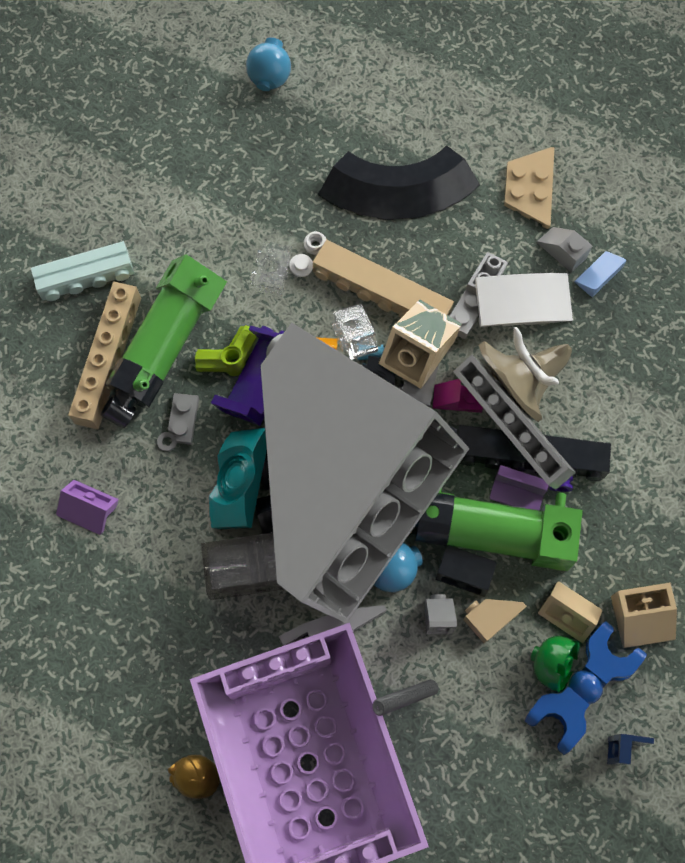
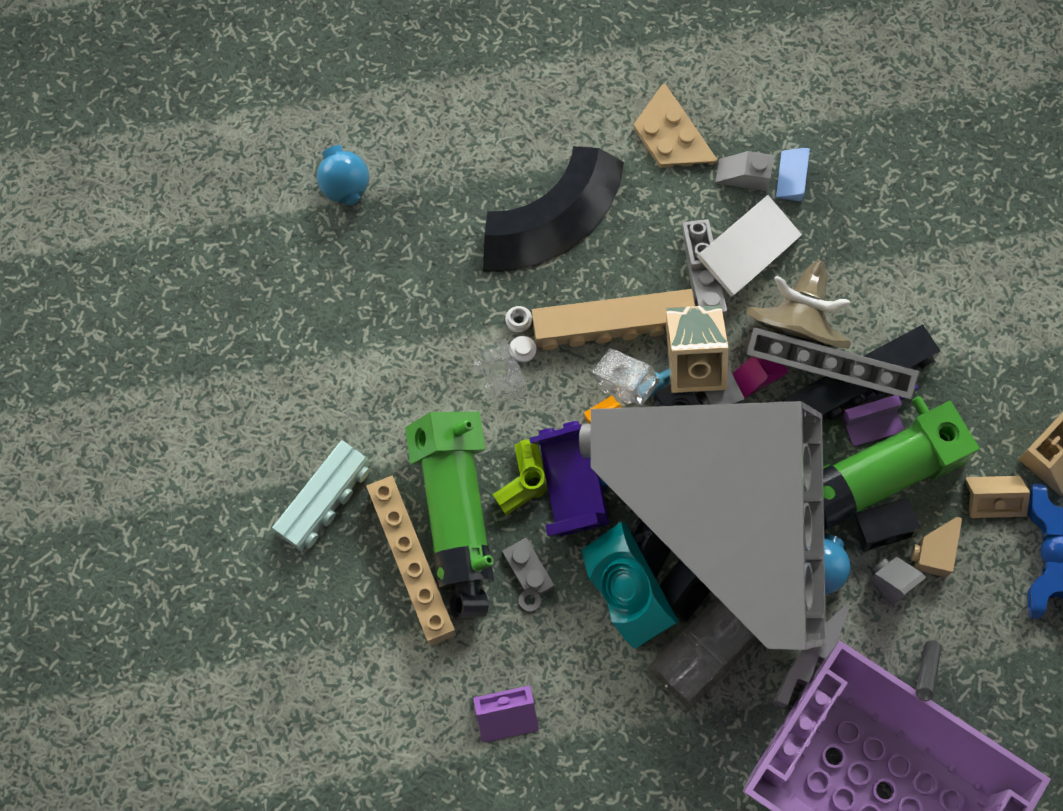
camera: 35 degrees left, 0 degrees up
green cylinder [531,636,580,692] -> none

